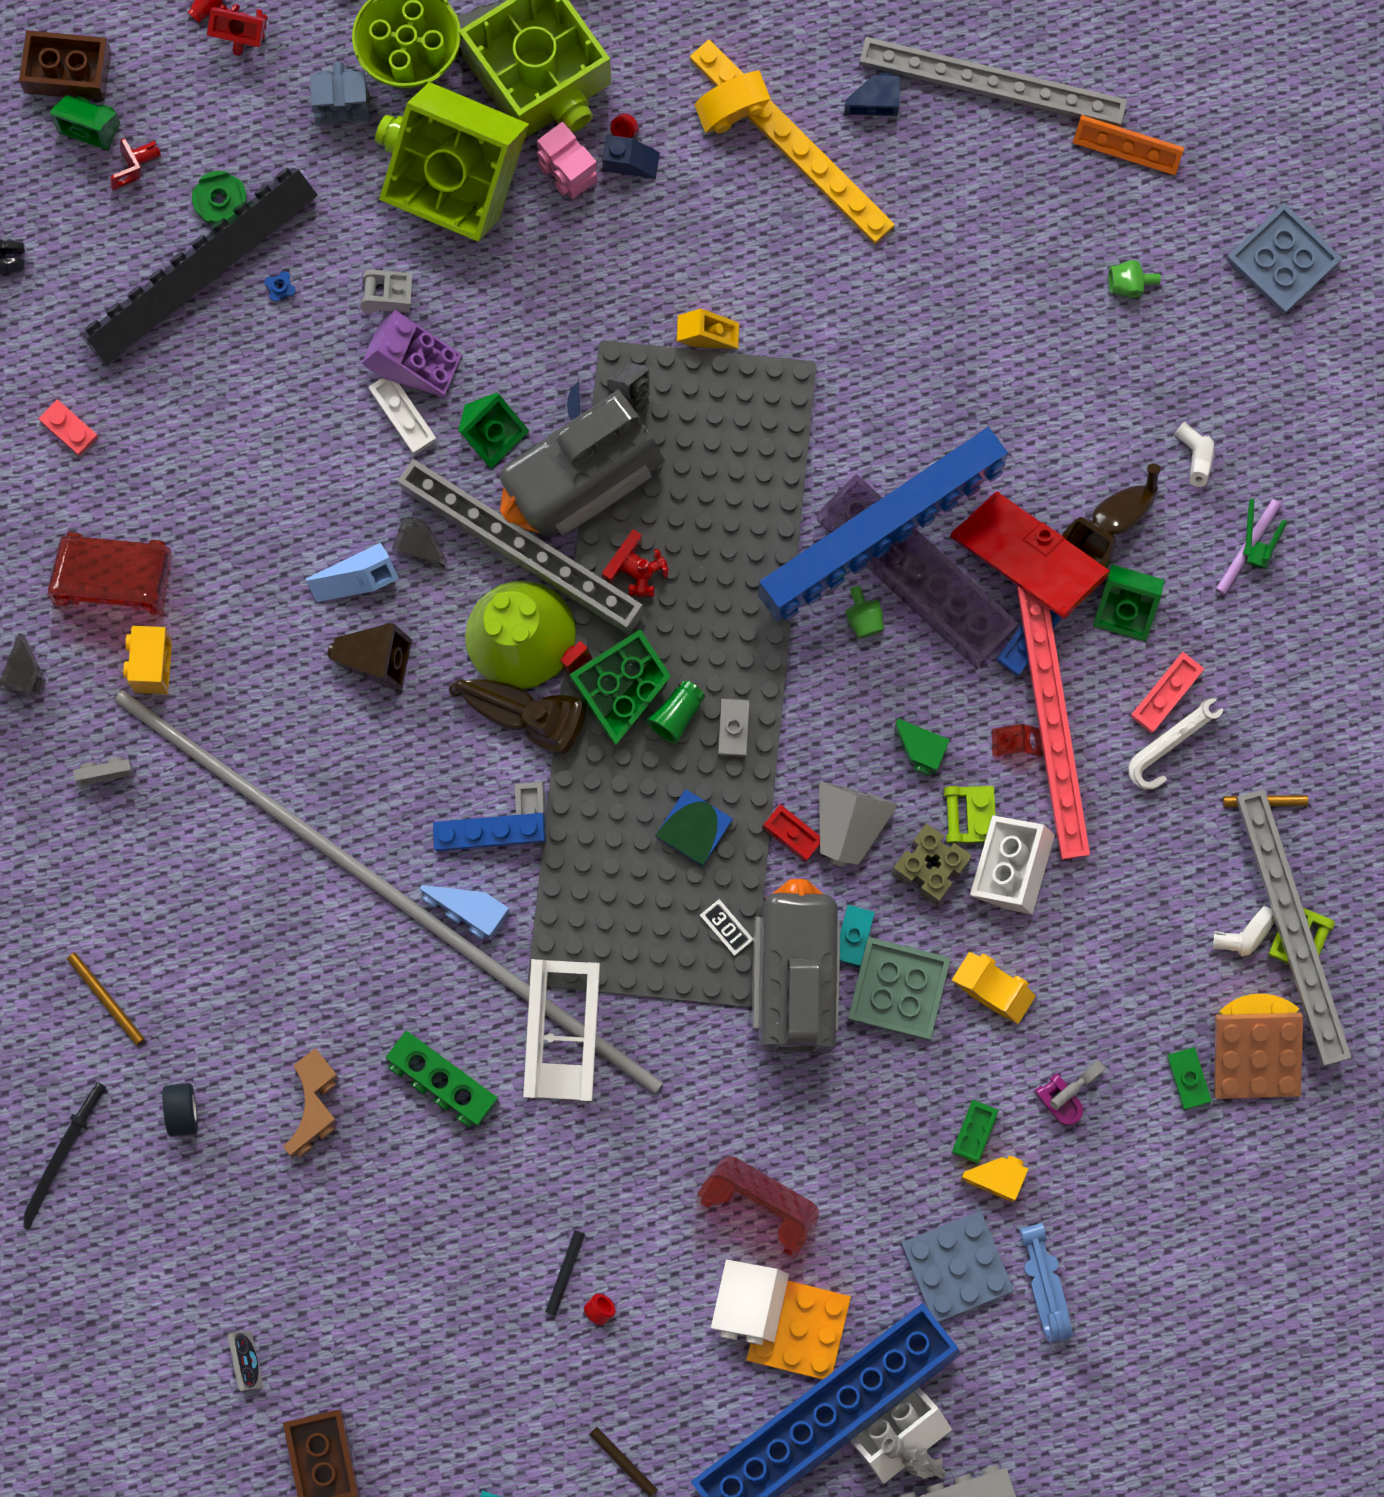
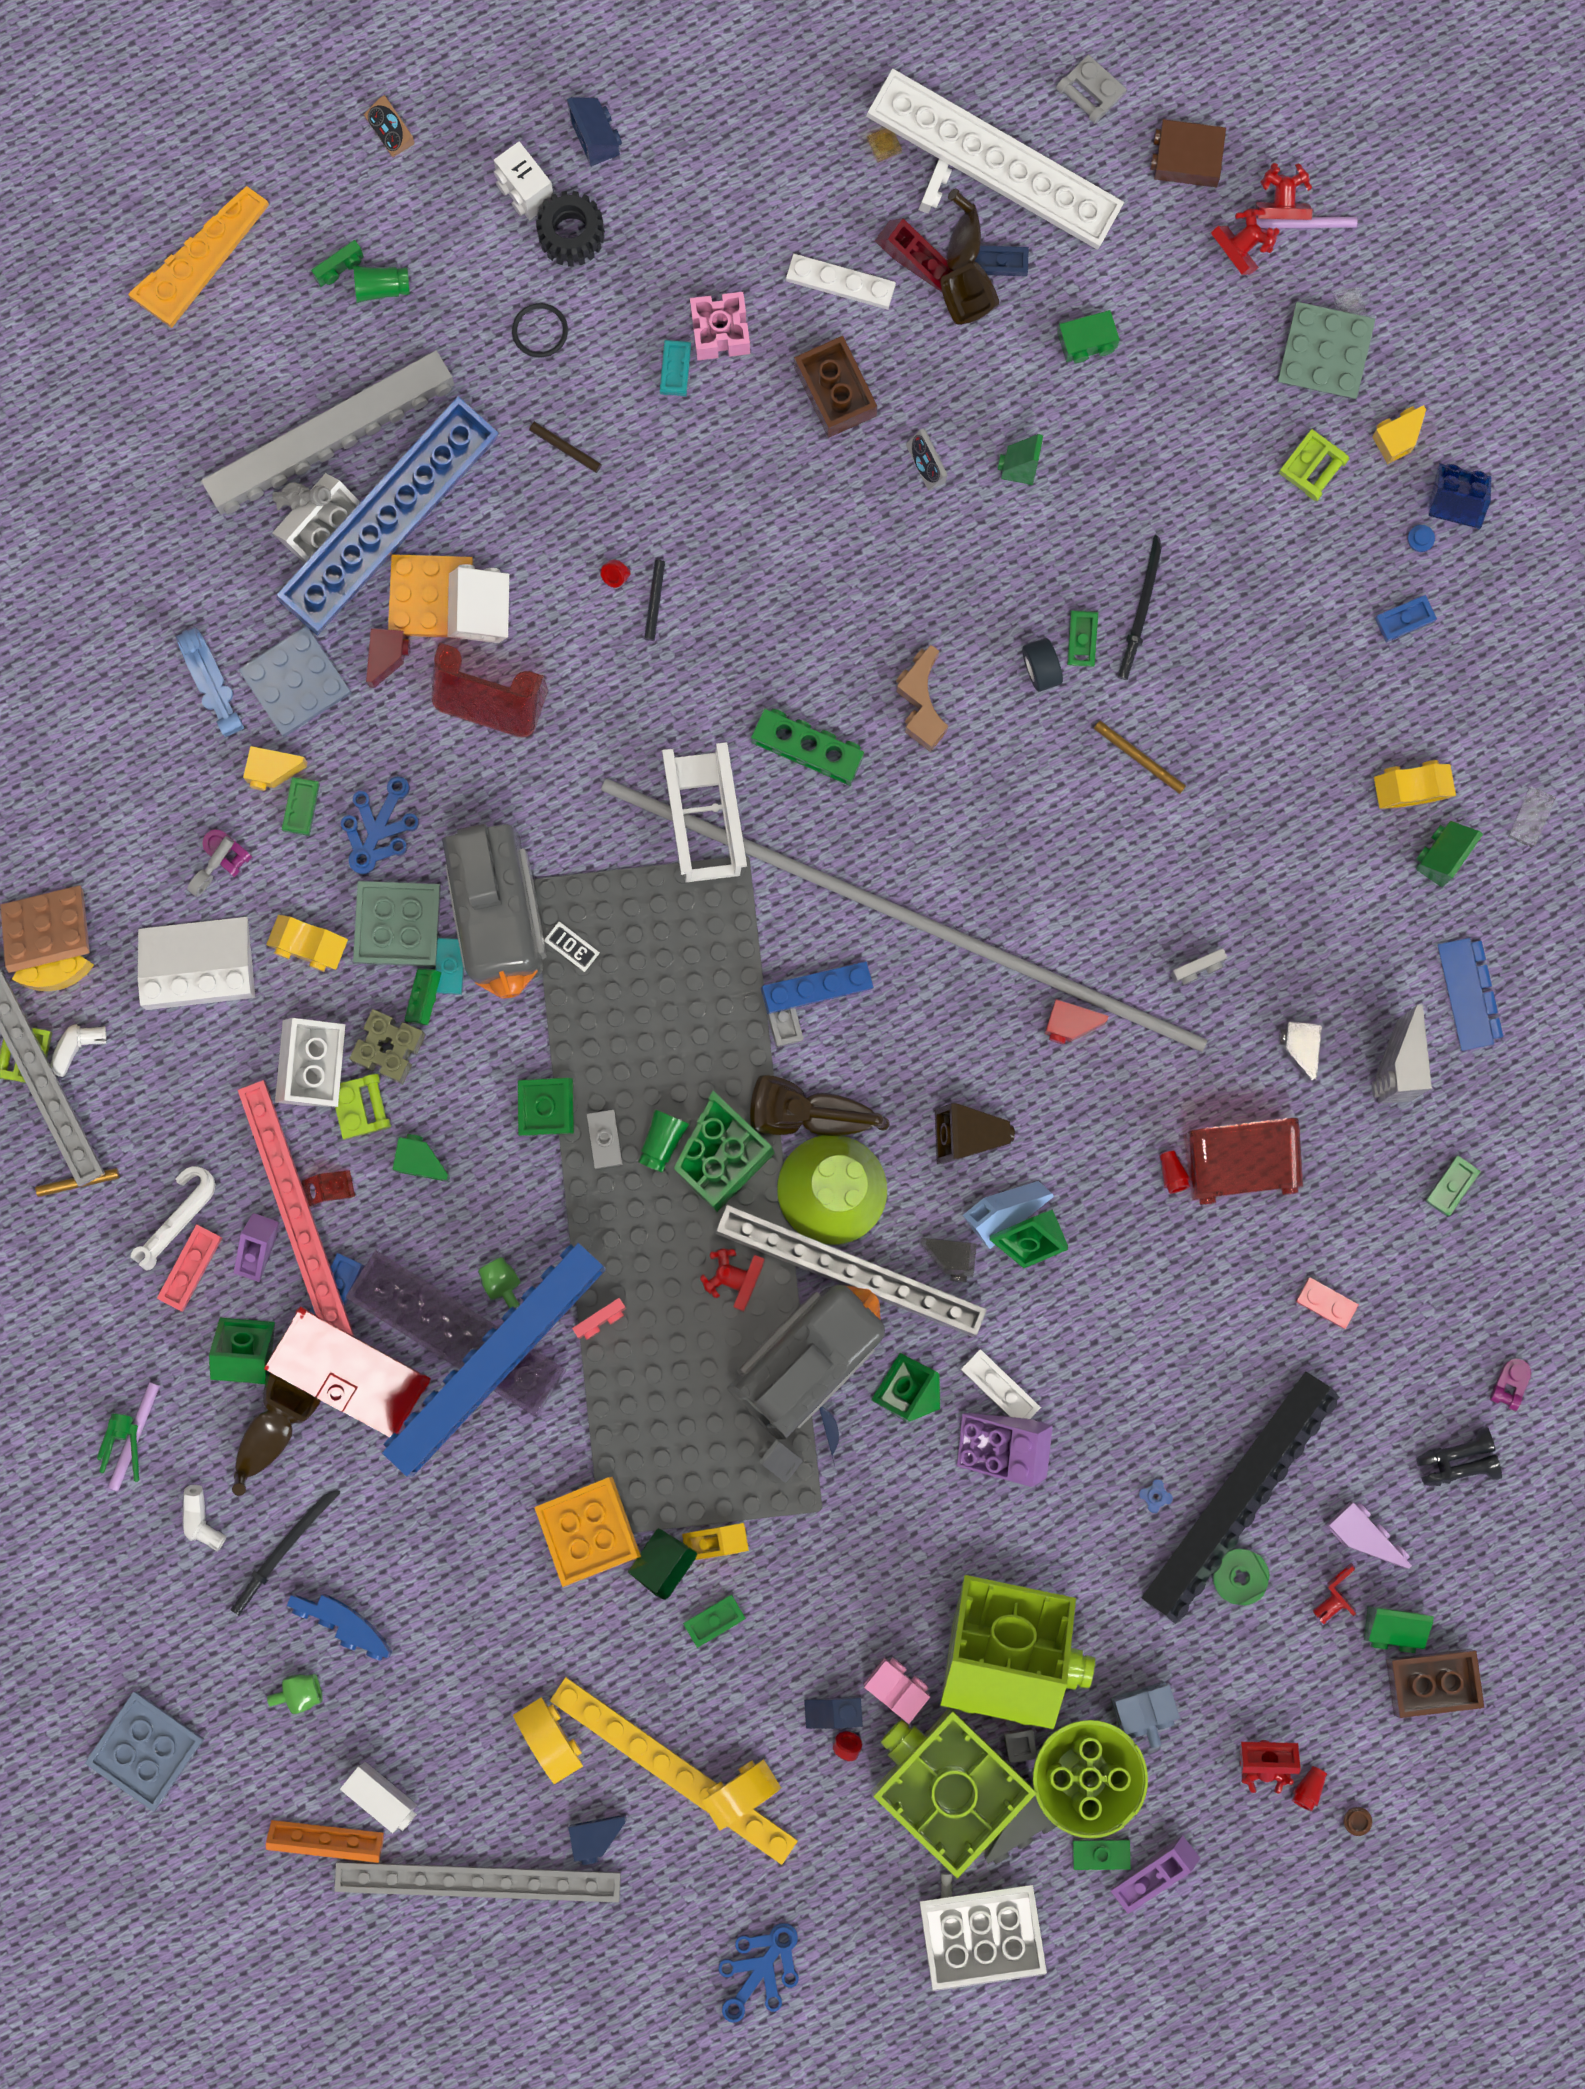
camera: 170 degrees right, 5 degrees up
yellow brick [123,626,172,695] -> none
light grey plate [361,270,412,314] -> none
light blue slope [419,885,510,940] -> none
red plate [560,641,593,675] -> none
dark green tile [655,789,733,867] -> none
red plate [761,804,820,862] -> none
light grey slope [819,782,897,867] -> none
green plate [1167,1047,1212,1110] -> none
none -> white slope [138,917,255,1010]
none -> black sword [230,1490,341,1616]
none -> medium lavender slope [233,1213,279,1282]
none -> blue slope [287,1594,392,1661]
none -> white brick [340,1762,417,1833]
none -> blue plant [341,776,419,874]
none -> dark red slope [366,628,410,688]
none -> green plate [404,968,442,1025]
none -> yellow brick [513,1697,583,1784]
none -> green plate [518,1078,574,1136]
none -> light orange plate [534,1477,641,1587]
none -> coral plate [572,1298,627,1340]
none -> dark green piece [628,1528,697,1600]
none -> green plate [683,1594,746,1648]
none -> green slope [989,1209,1068,1268]
none -> green slope [998,434,1044,485]
none -> dark grey brick [1003,1727,1037,1763]
none -> slope [1044,999,1109,1044]
none -> green brick [1057,310,1120,363]
none -> green slope [1067,610,1099,667]
none -> red cone [1160,1150,1190,1194]
none -> lavender slope [1325,1502,1412,1569]

